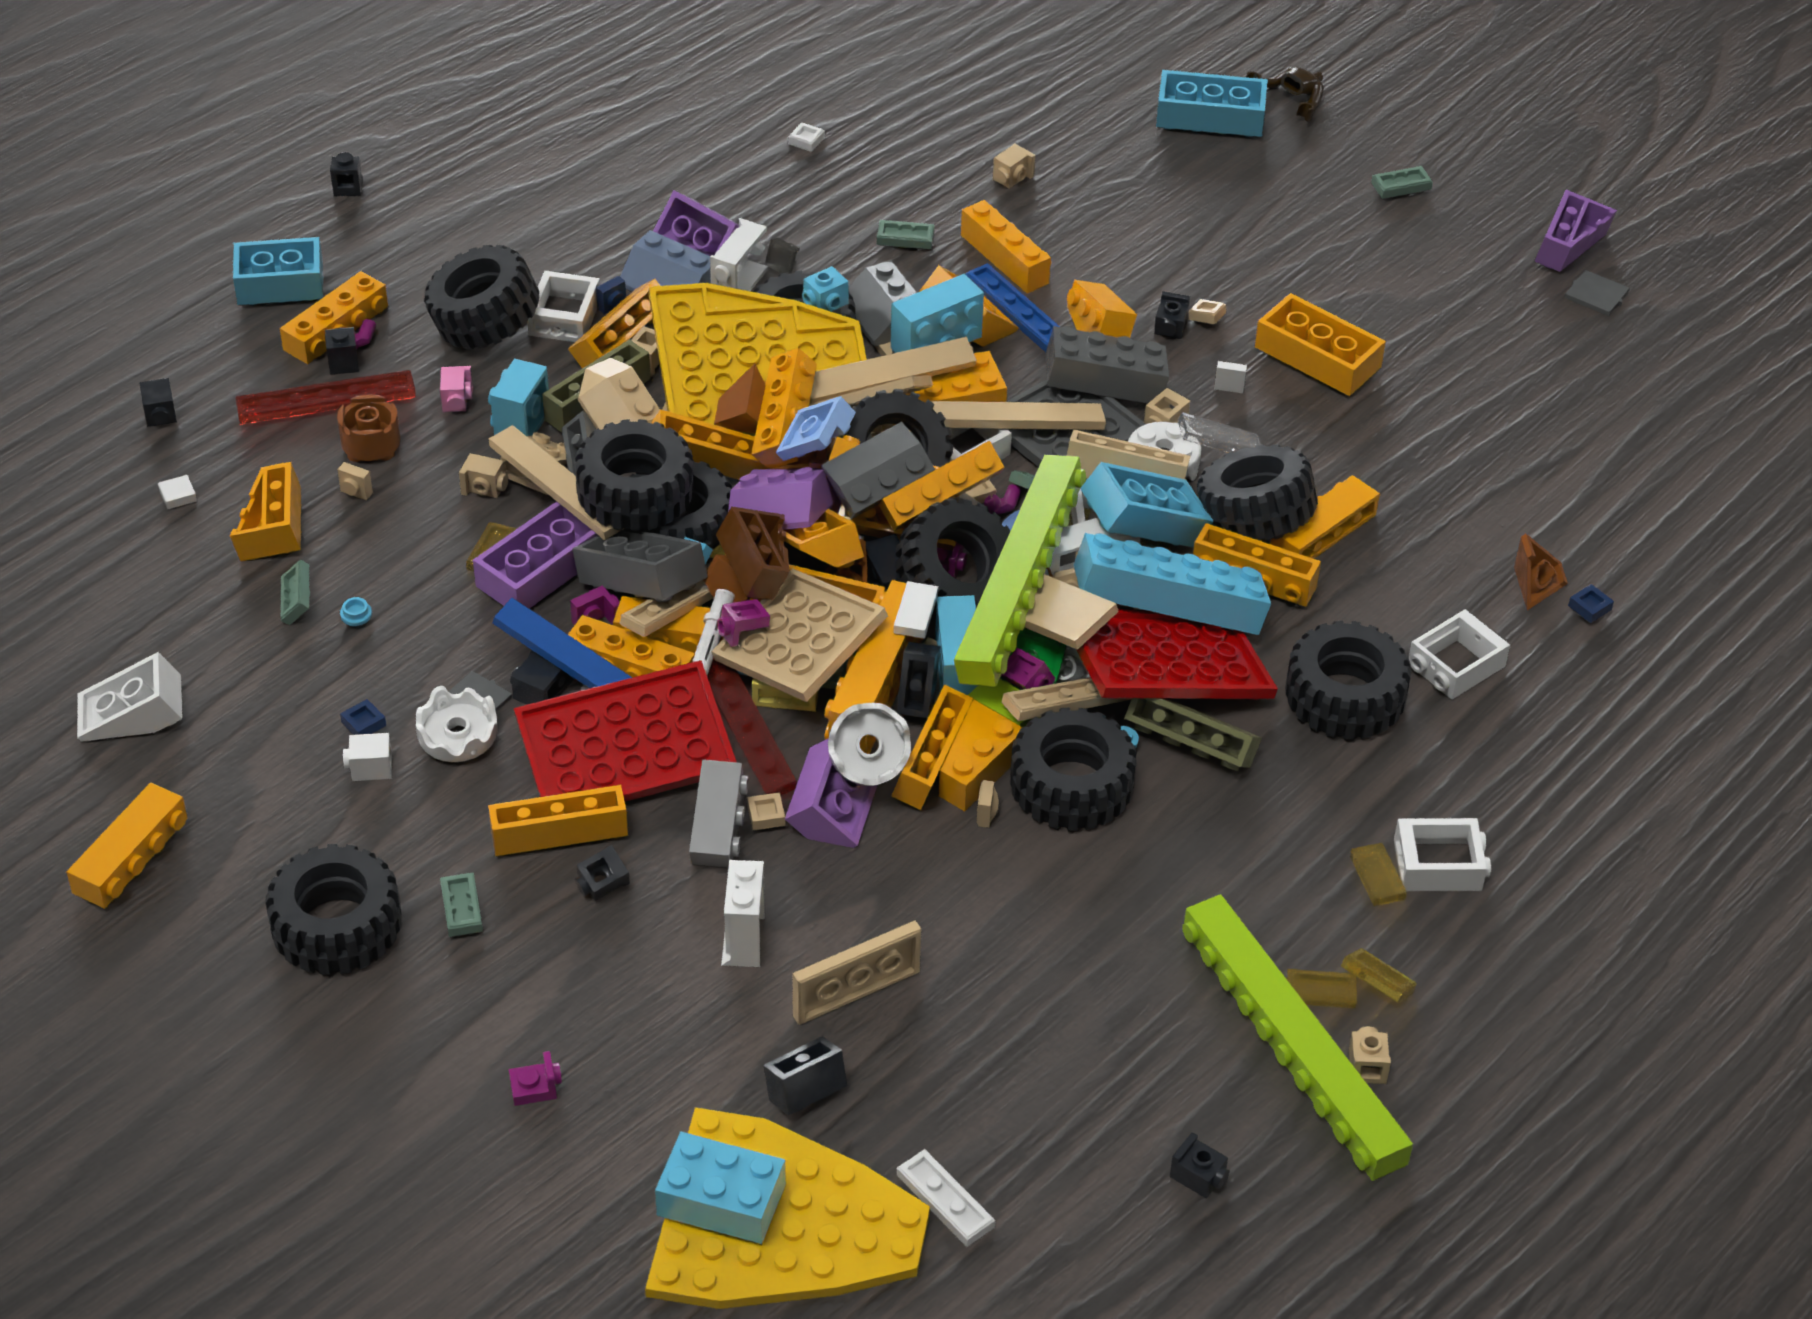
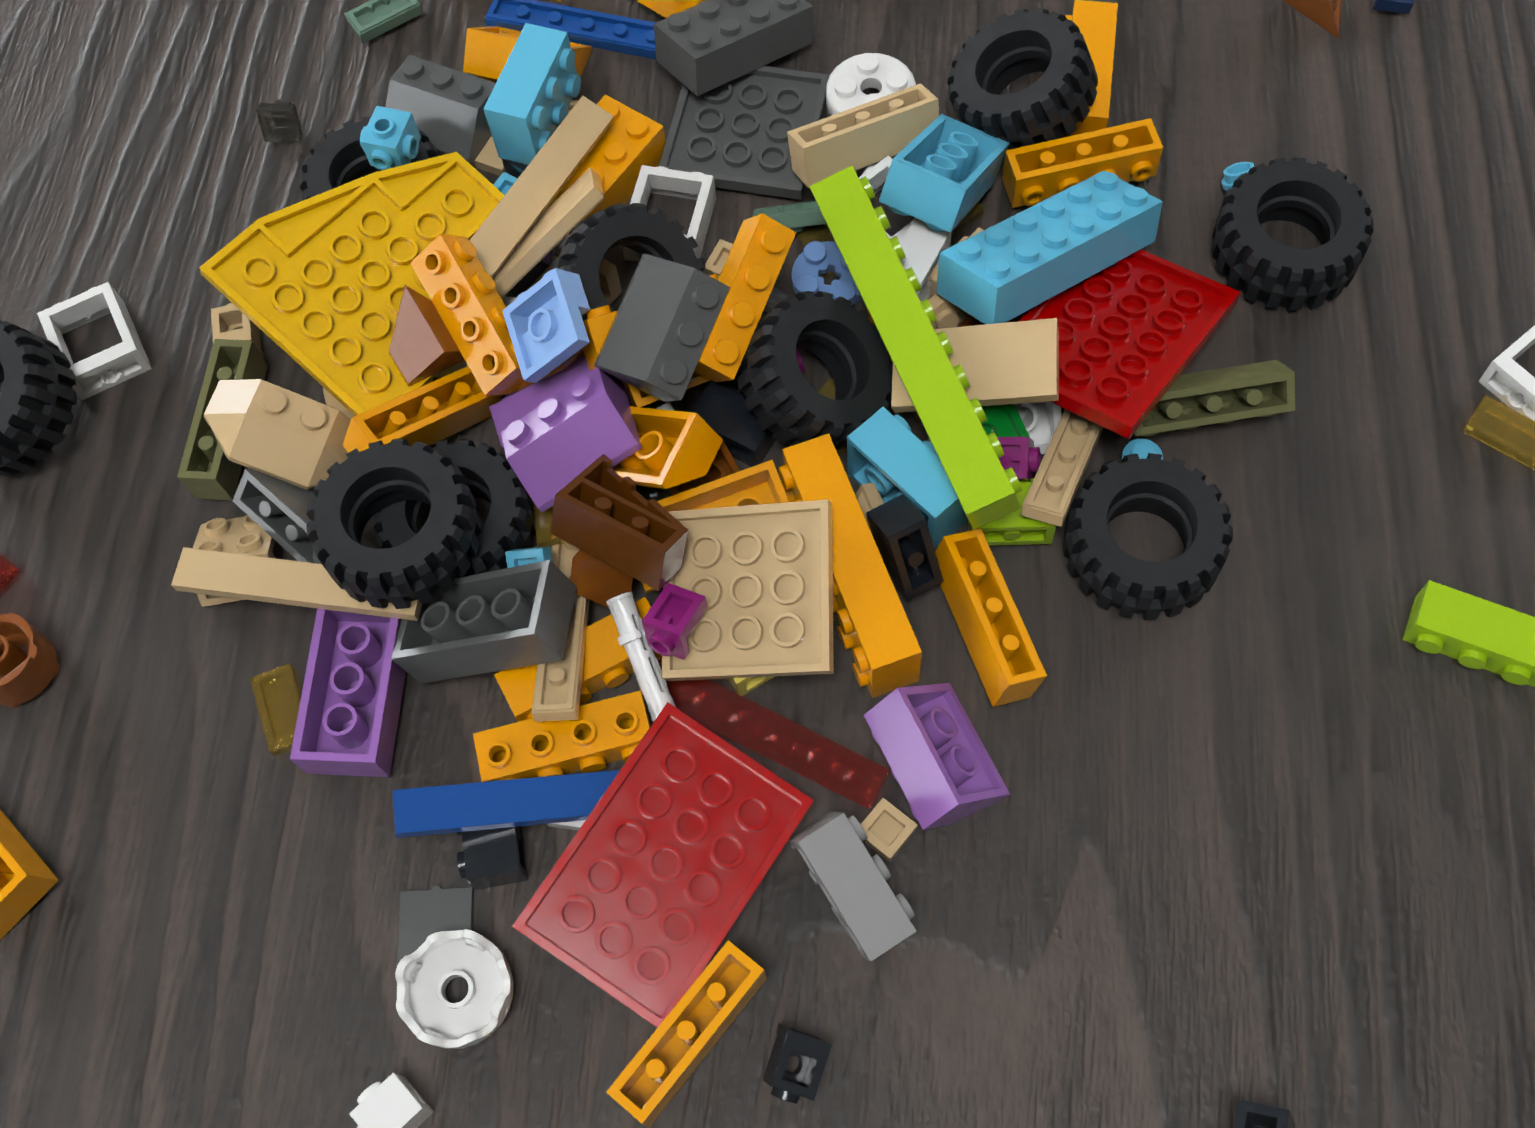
camera: 30 degrees left, 20 degrees up
sand green plate [280,560,310,625] -> none
tan plate [337,462,373,500] -> none
medium azure plate [340,597,372,626] -> none
dark blue plate [340,699,386,735] -> none
bright pink brick [440,366,473,412] -> none
tan brick [459,453,508,498] -> none
medium azure brick [488,359,549,436] -> none
light orange brick [568,279,661,369] -> none
magenta bracket [570,585,620,625] -> none
dark blue plate [596,276,626,314] -> none
sand blue slope [620,230,711,292] -> none
medium lavender slope [653,190,739,256] -> none
white window [710,218,767,291] -> none
white window [721,860,765,967] -> none
tan tile [792,921,921,1025] -> none
white plate [828,703,911,786] -> none
white tile [893,581,938,639] -> none
tan tile [931,401,1106,430] -> none
light orange wedge [939,699,1023,812] -> none
tan tile [977,780,999,827] -> none
tan brick [1144,388,1190,425] -> none
clear tile [1177,412,1261,453] -> none
white window [1409,609,1510,700] -> none

